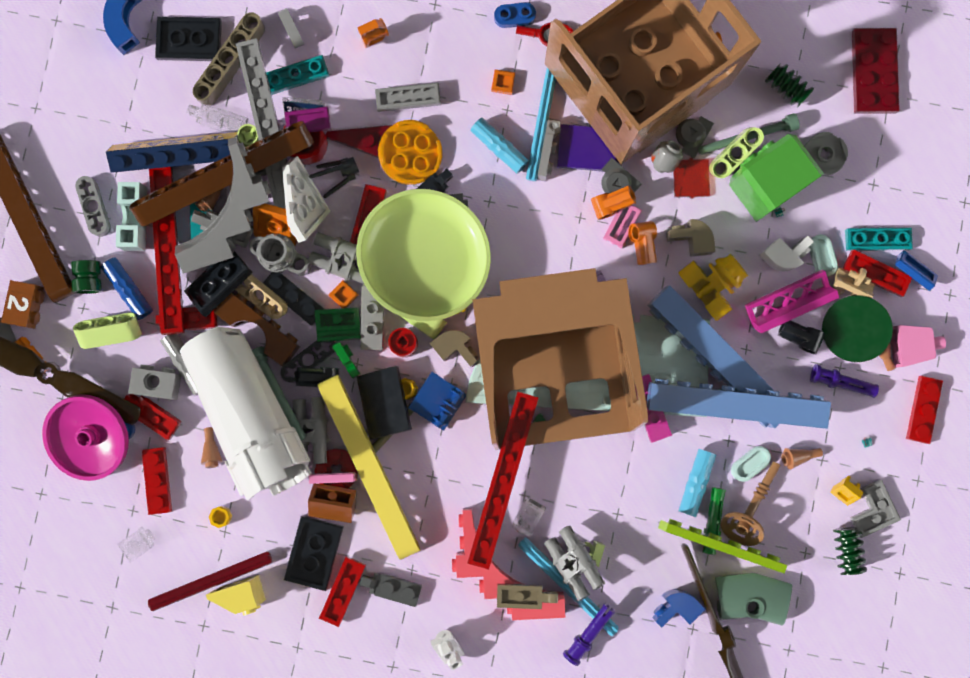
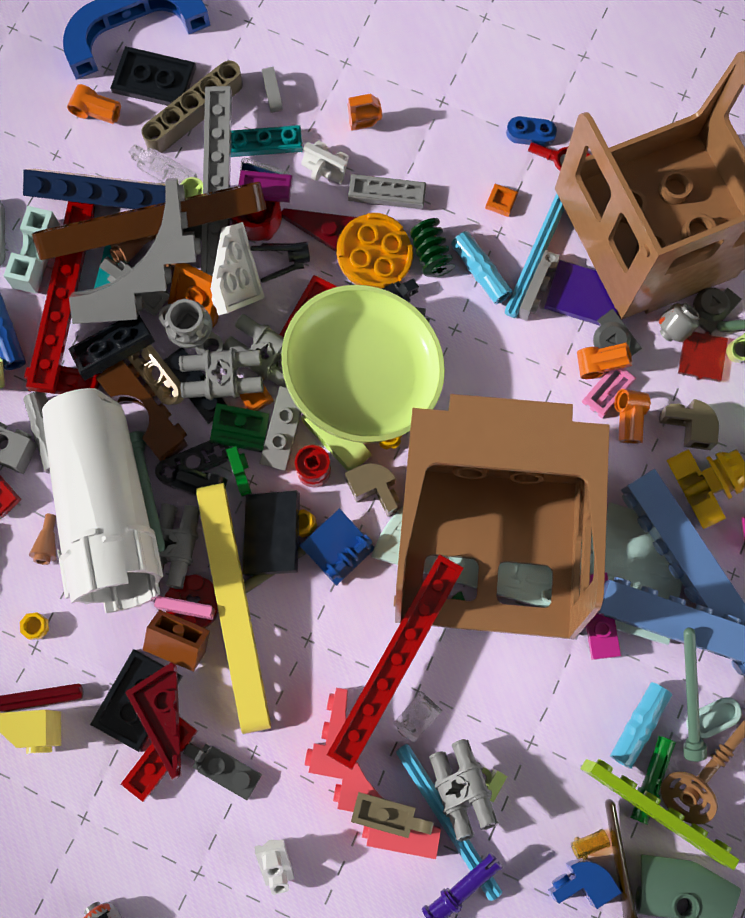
camera: 10 degrees right, 10 degrees down
none -> orange piece [67,84,121,124]
none -> dark red wing [125,662,182,780]
none -> light grey pin [179,348,263,400]
none -> white hips [301,140,349,184]
none -> dark green piece [410,218,455,277]
none -> clear yellow pin [571,829,610,860]
none -> sand green piece [683,627,707,762]

